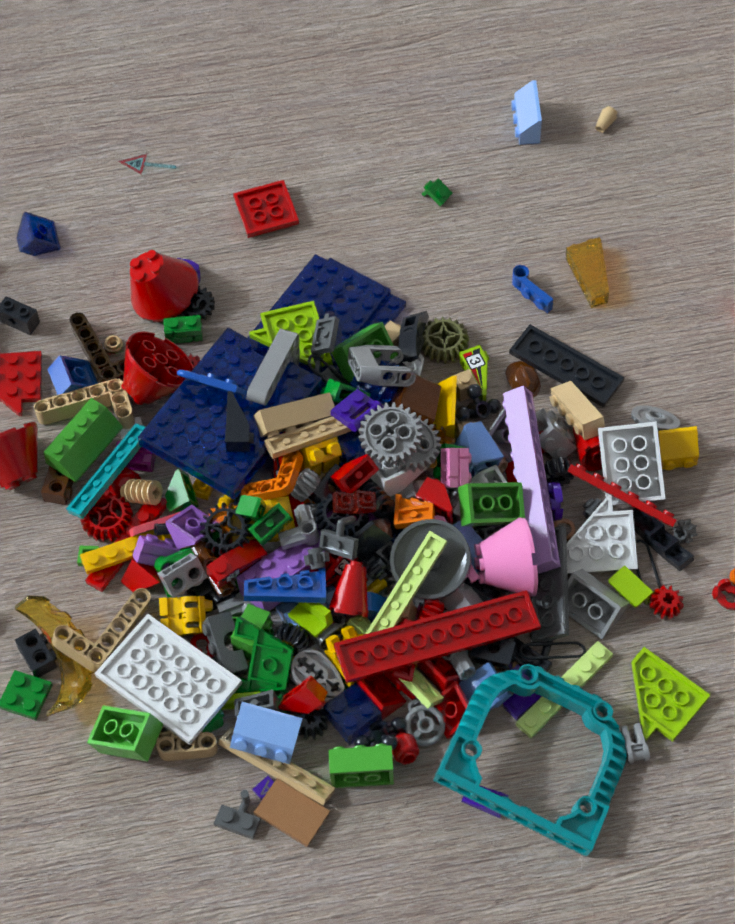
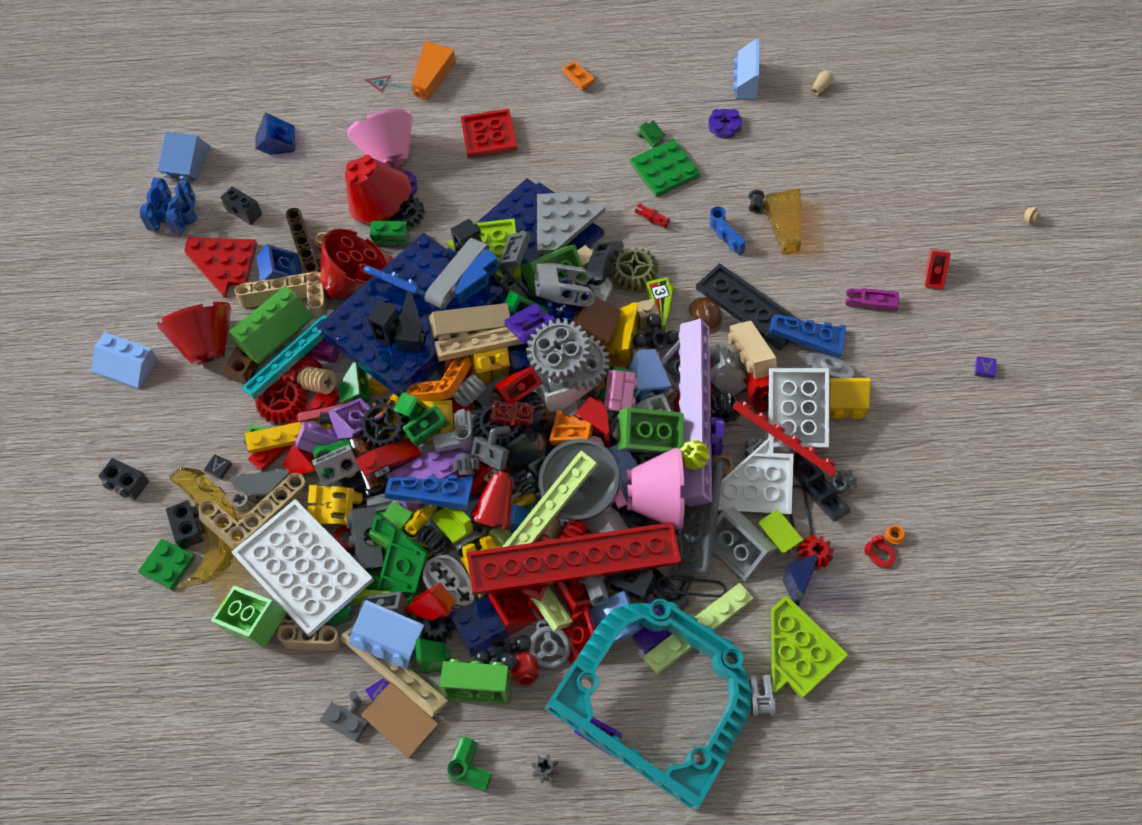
camera: 10 degrees right, 0 degrees up
none -> black tile [204,454,232,480]
none -> dark grey slope [230,469,291,504]
none -> light grey bush [230,491,250,511]
none -> bright pink cone [347,109,413,168]
none -> black brick [367,301,400,347]
none -> yellow pin [405,504,437,535]
none -> orange slope [412,41,456,101]
none -> green slope [415,639,451,674]
none -> green piece [447,737,492,793]
none -> black brick [451,219,483,253]
none -> blue slope [455,249,499,305]
none -> dark grey gear [531,754,559,784]
none -> light grey wing [537,192,605,255]
none -> orange plate [562,60,595,91]
none -> green plate [630,139,701,197]
none -> red pin [635,203,670,228]
none -> neon yellow piece [680,439,710,470]
none -> dark purple plate [708,109,742,139]
none -> black bush [749,190,765,213]
none -> blue wing [769,314,846,358]
none -> clear blue slope [782,555,818,607]
none -> magenta hinge [846,288,899,311]

